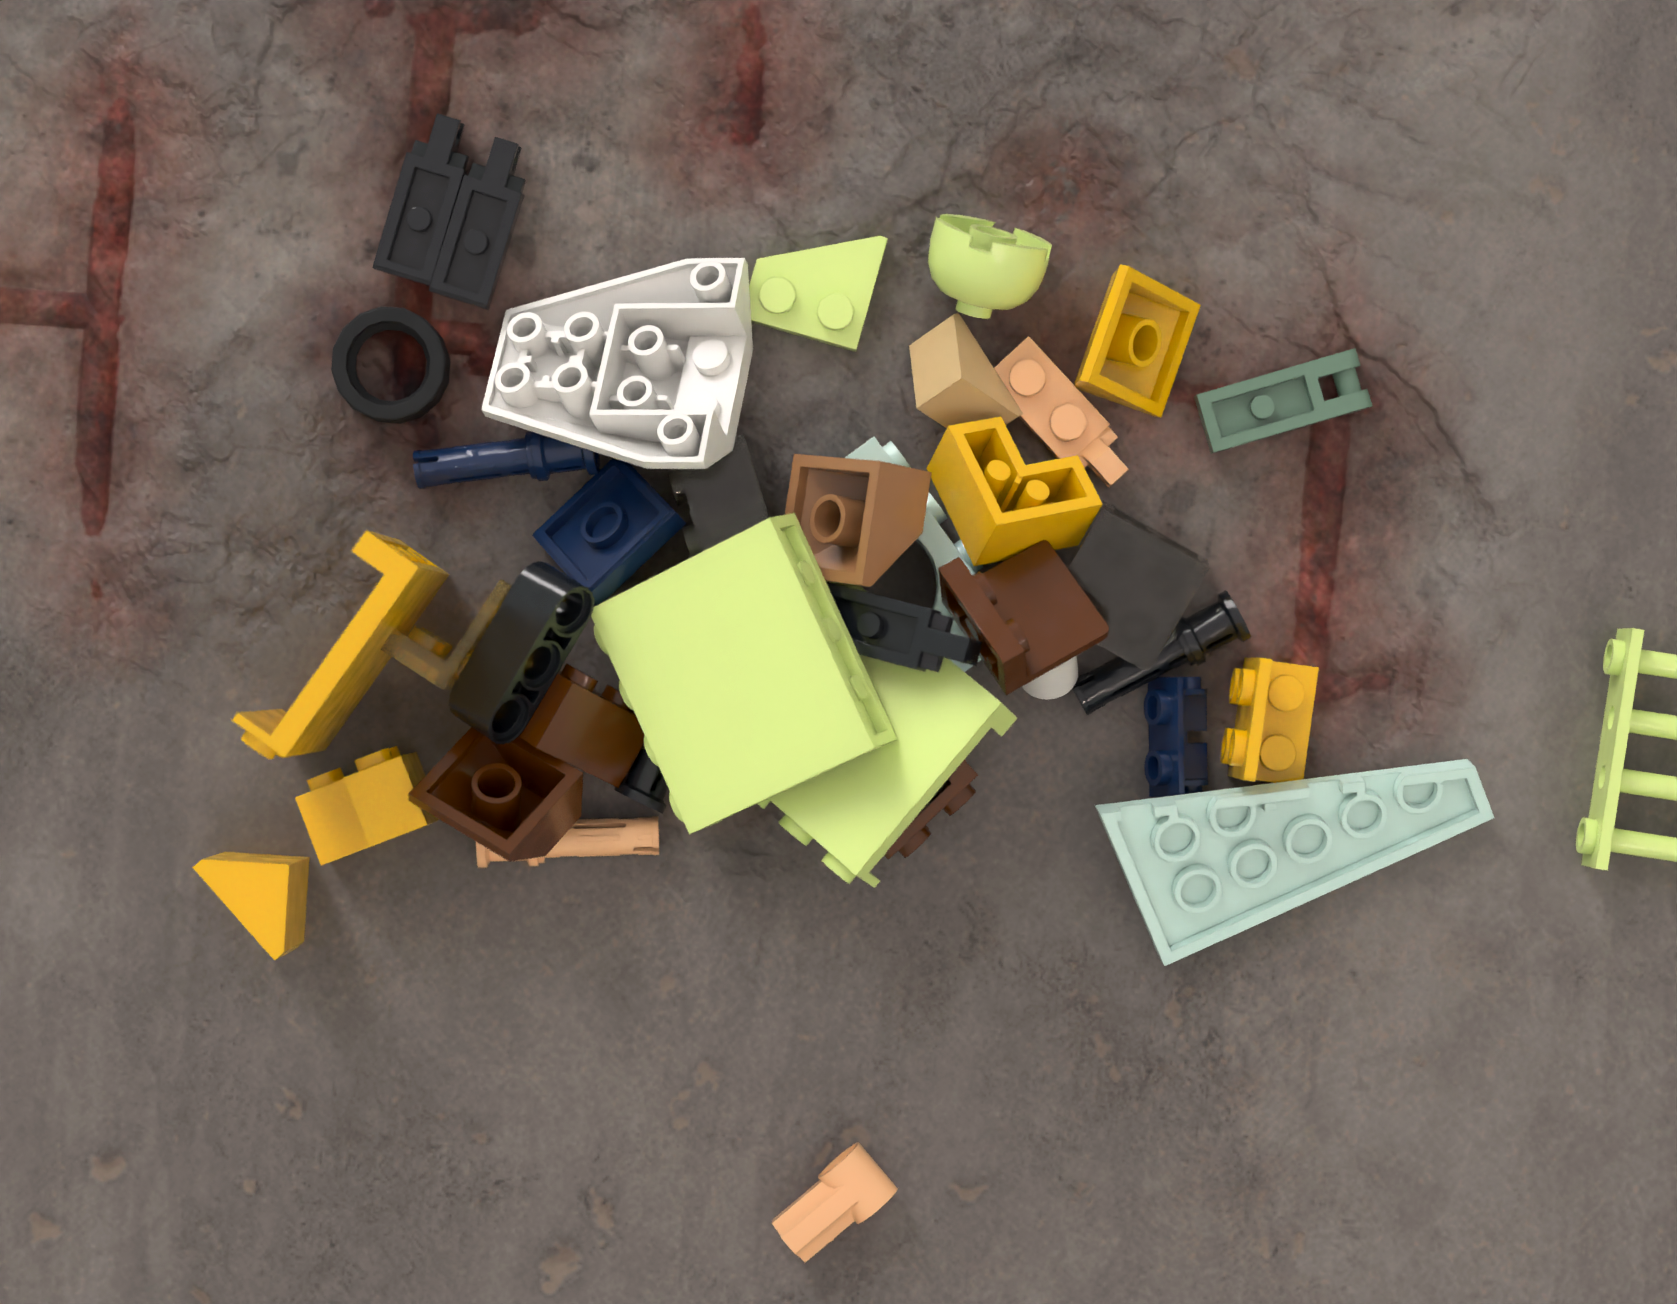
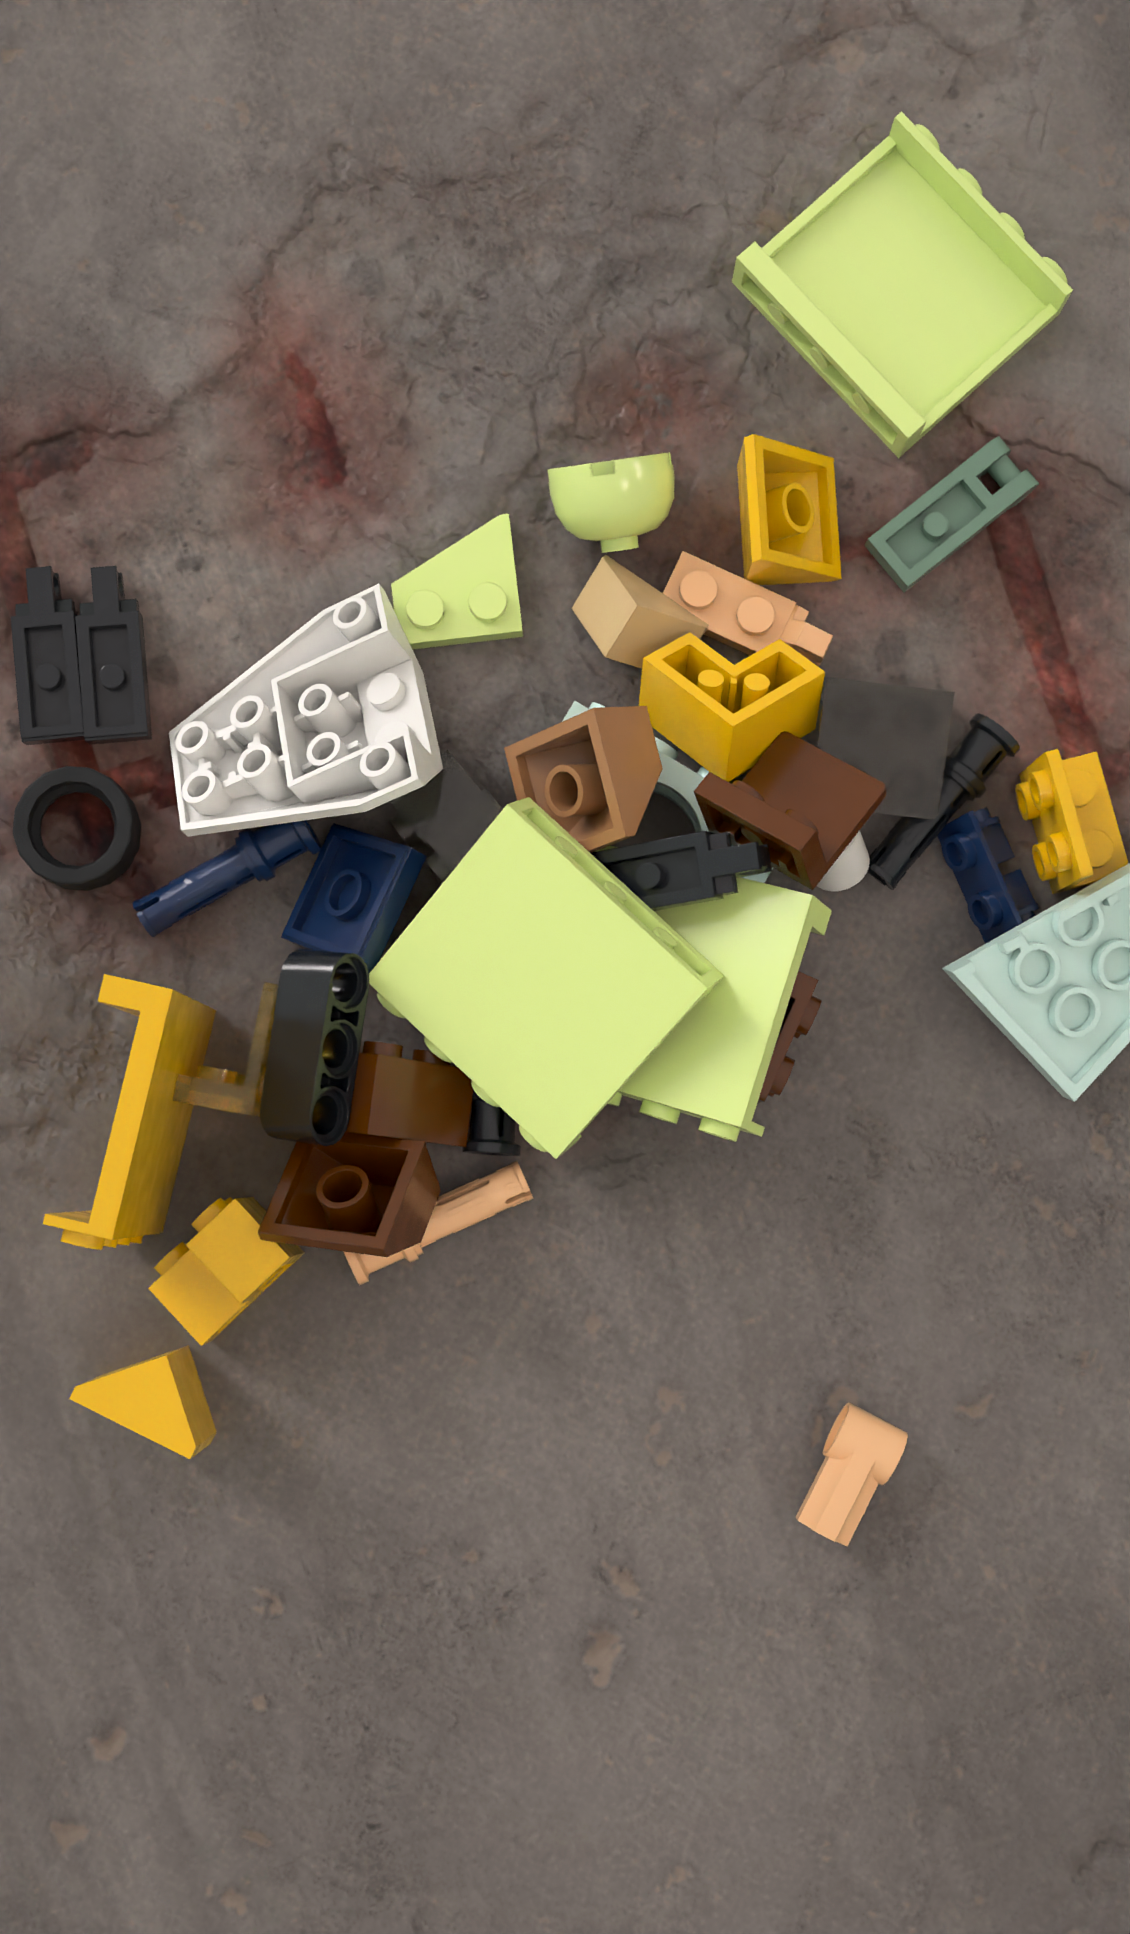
camera: 25 degrees left, 5 degrees down
none -> yellowish green panel [732,111,1073,458]

